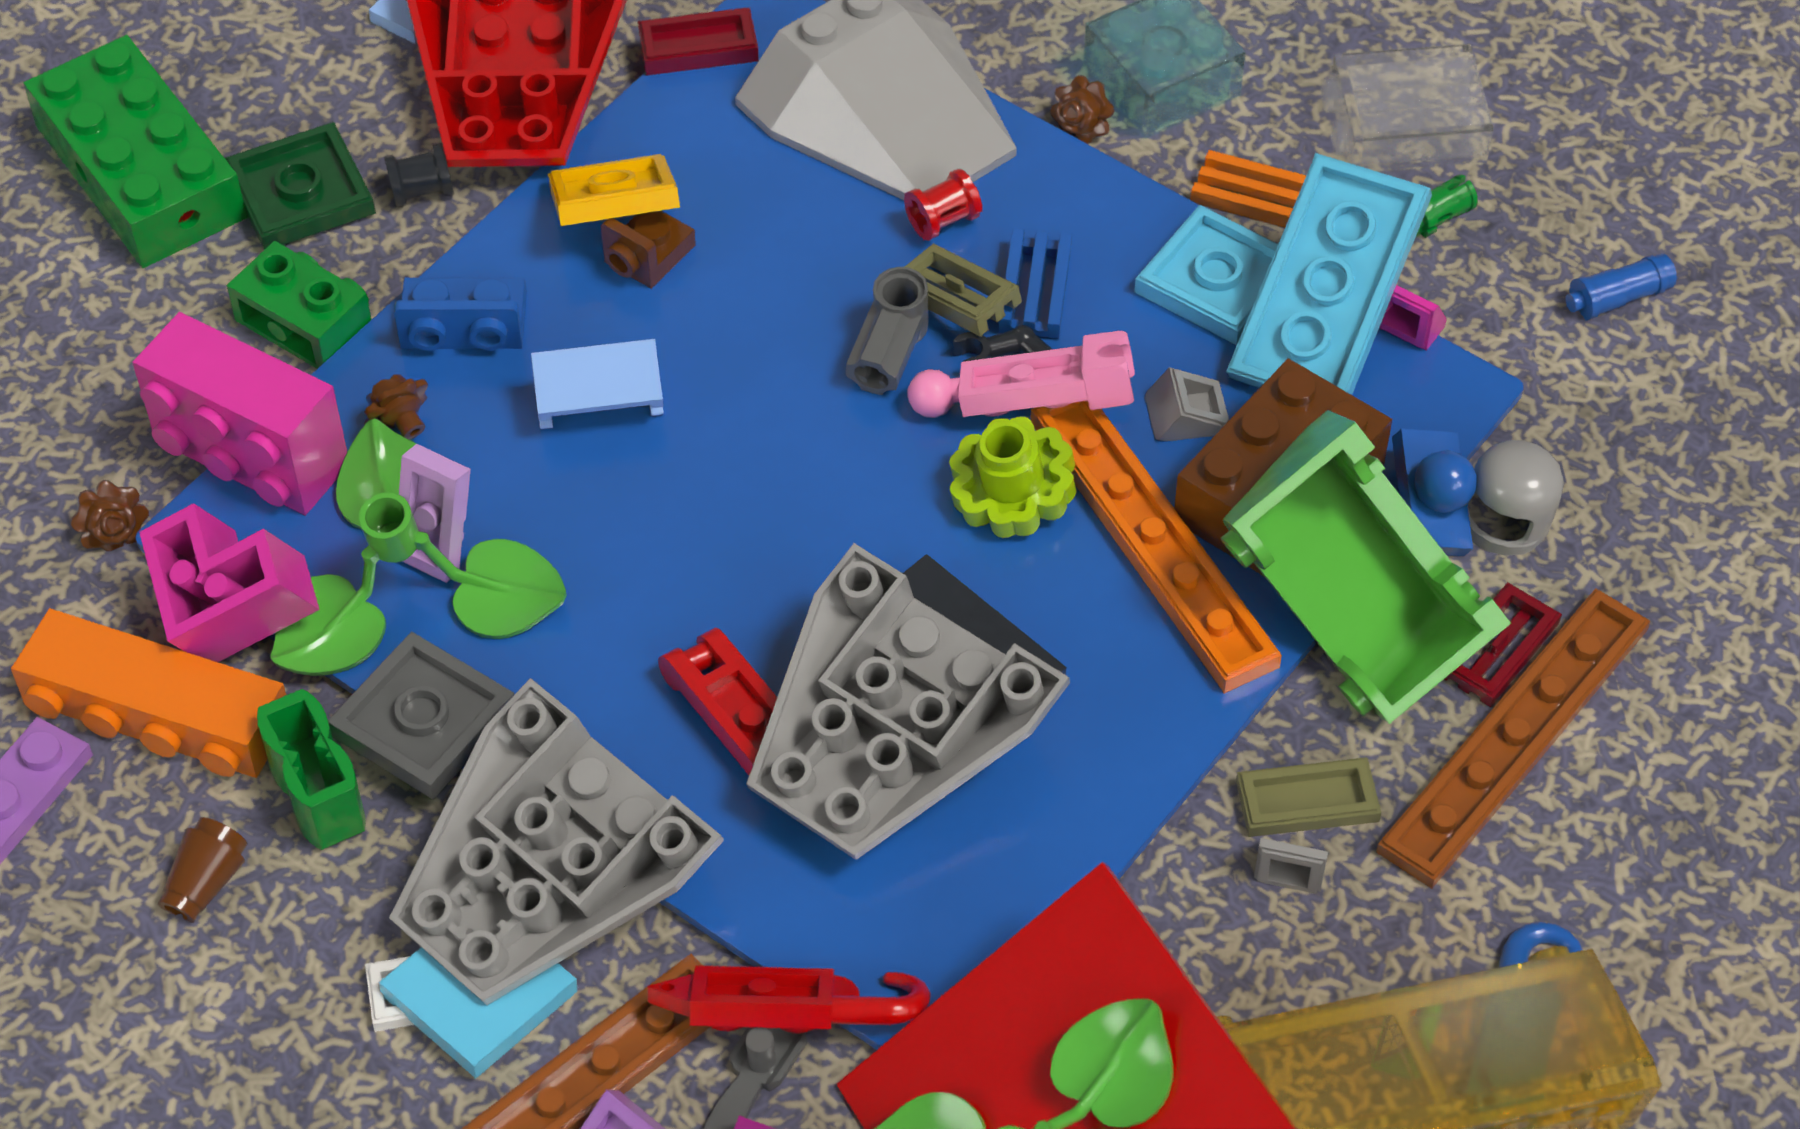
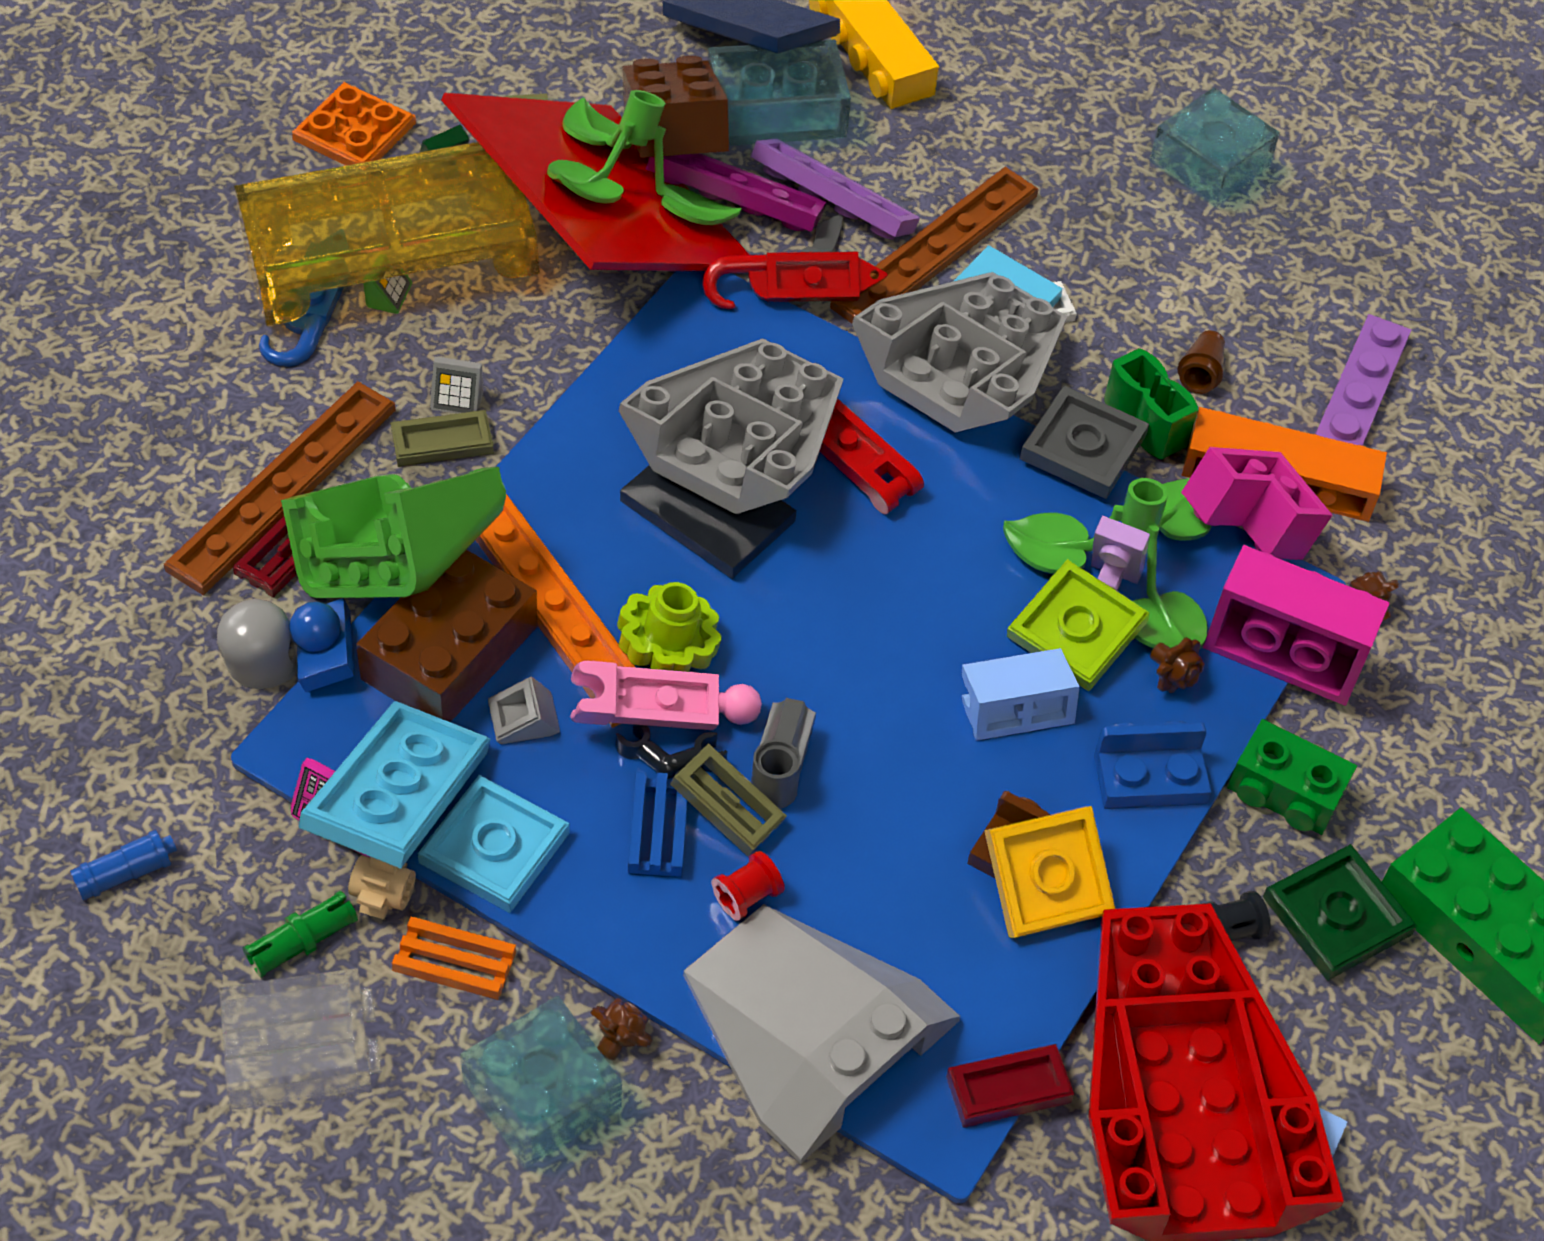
camera: 170 degrees right, 0 degrees up
none -> lime plate [1007,559,1150,691]

